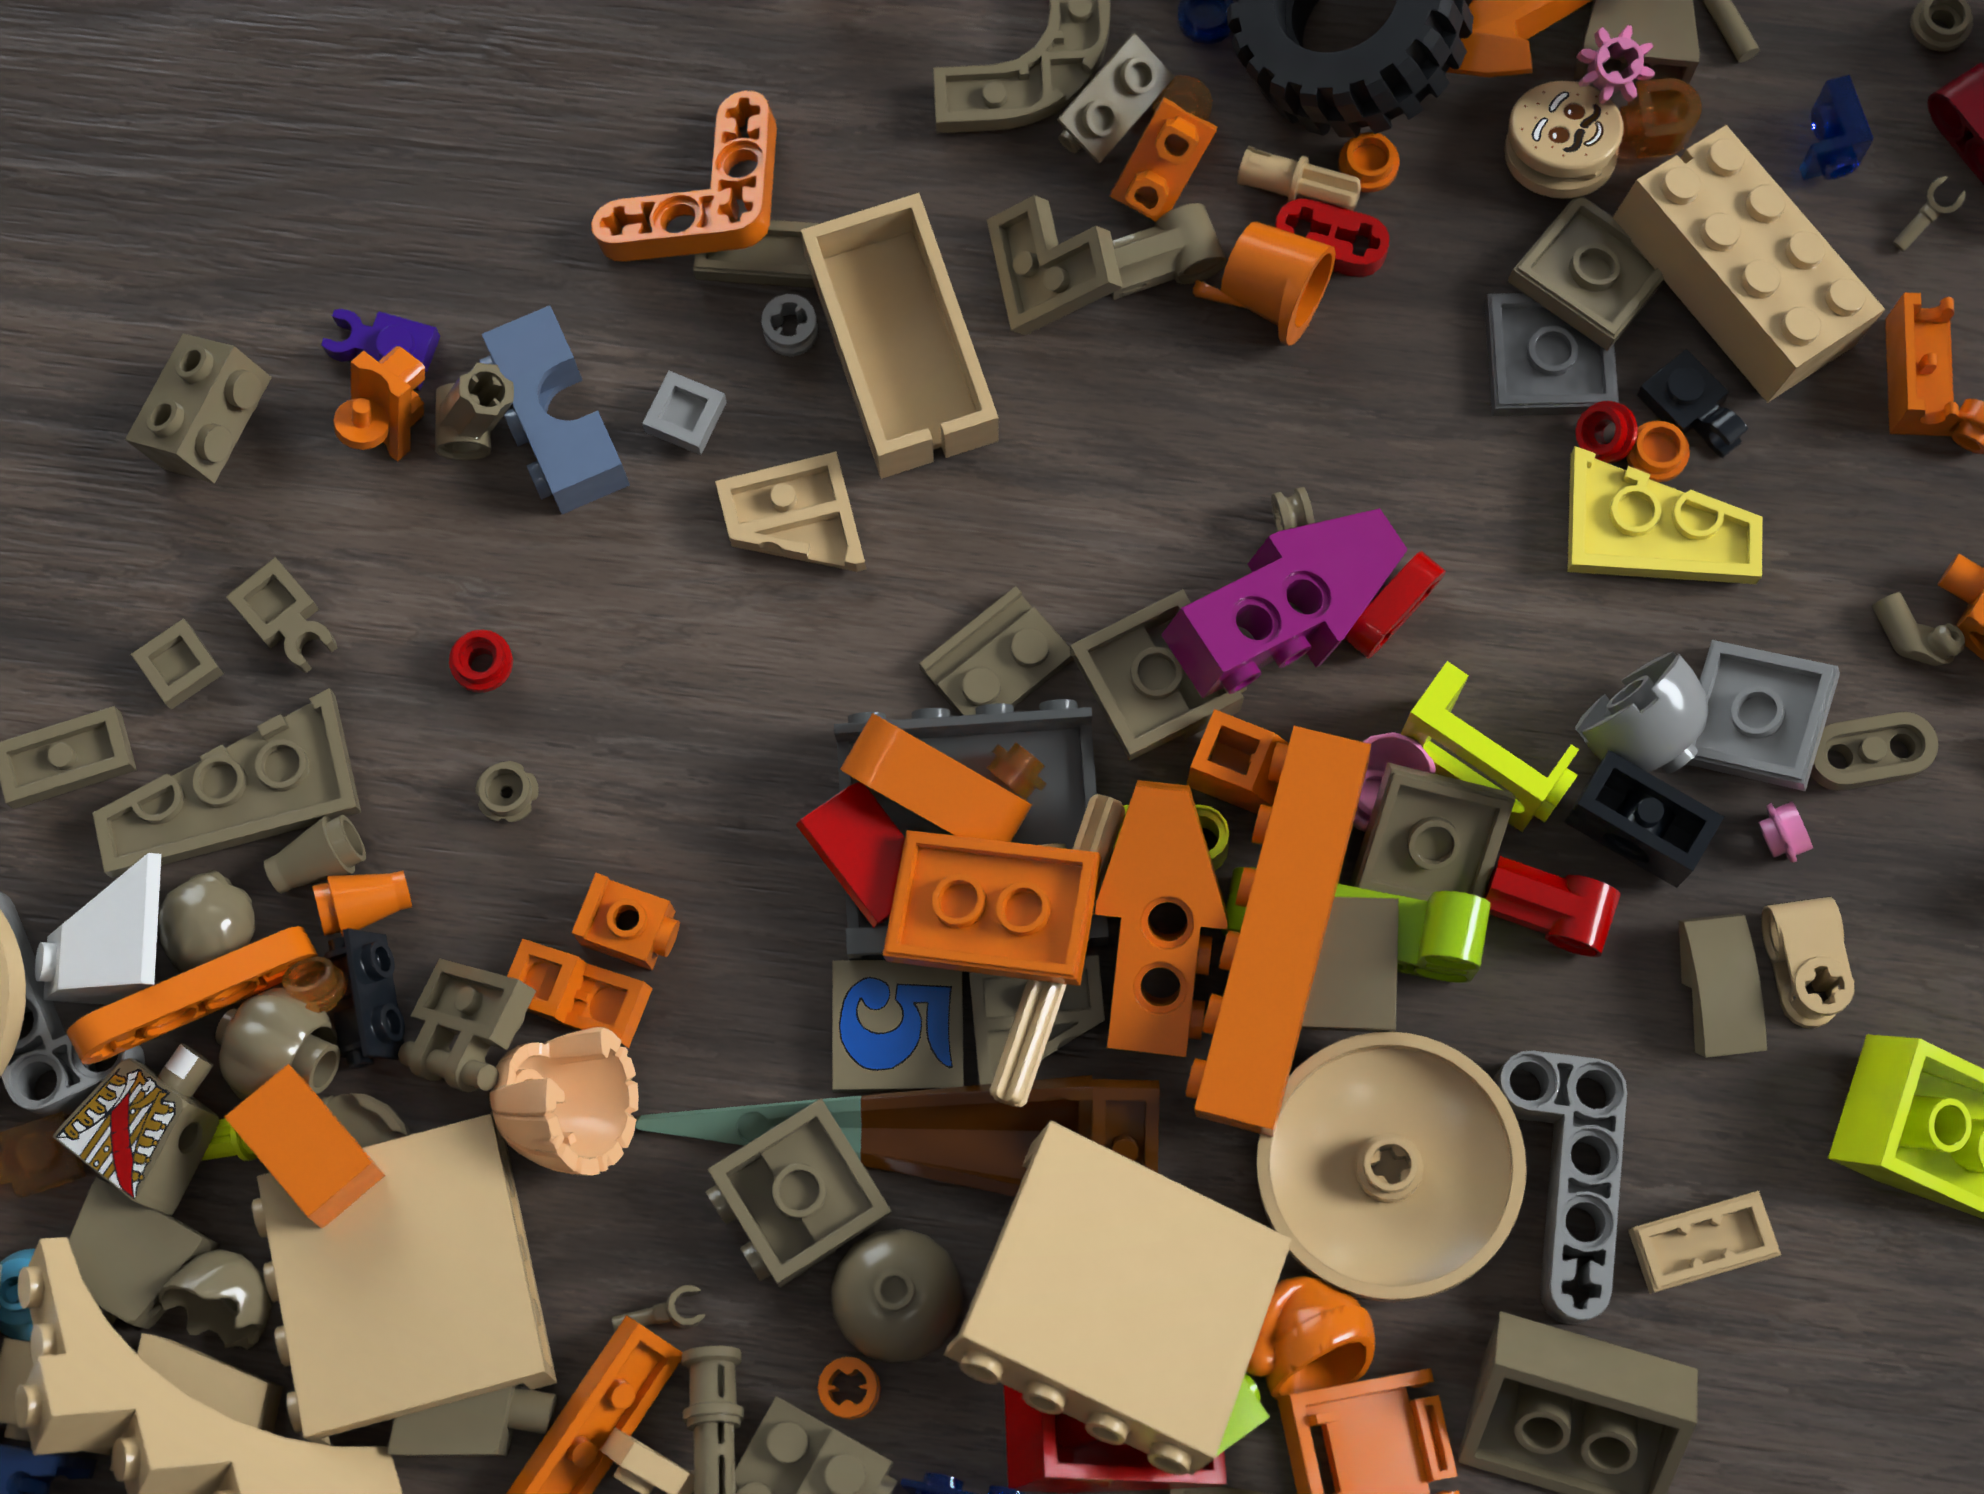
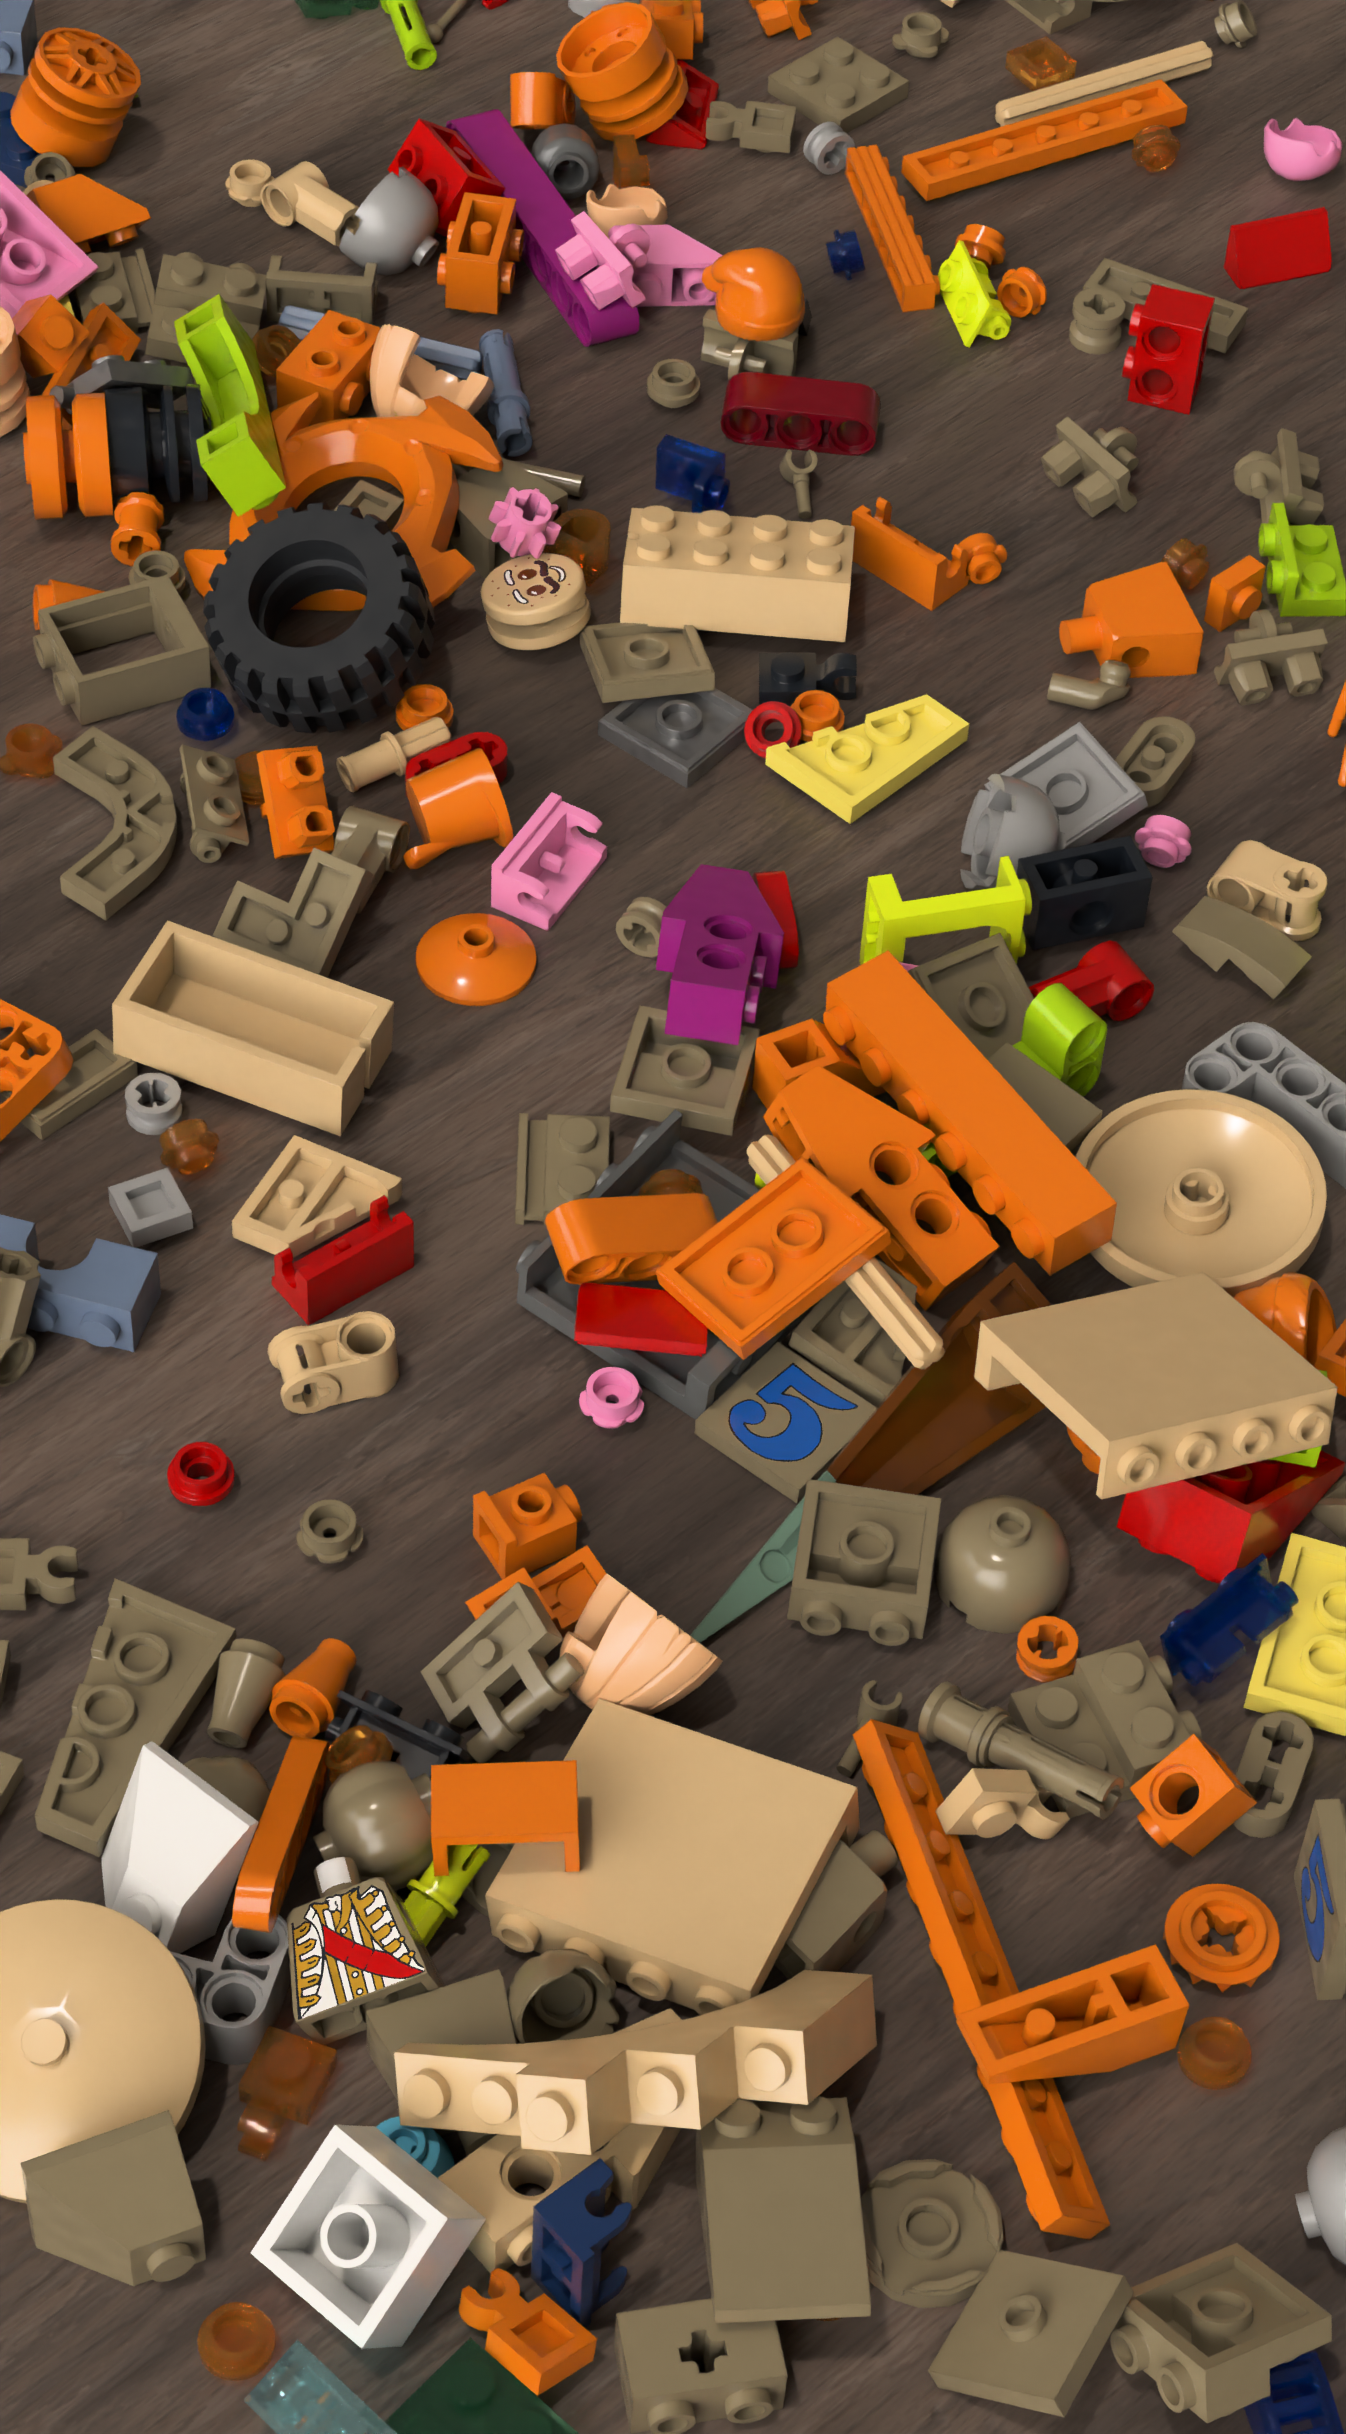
camera: 55 degrees left, 25 degrees down
none -> clear orange plate [159,1119,220,1175]
none -> tan piece [267,1311,399,1414]
none -> red hinge [271,1195,414,1326]
none -> orange dish [416,913,536,1006]
none -> bright pink hinge [491,792,607,931]
none -> bright pink plate [579,1367,644,1429]

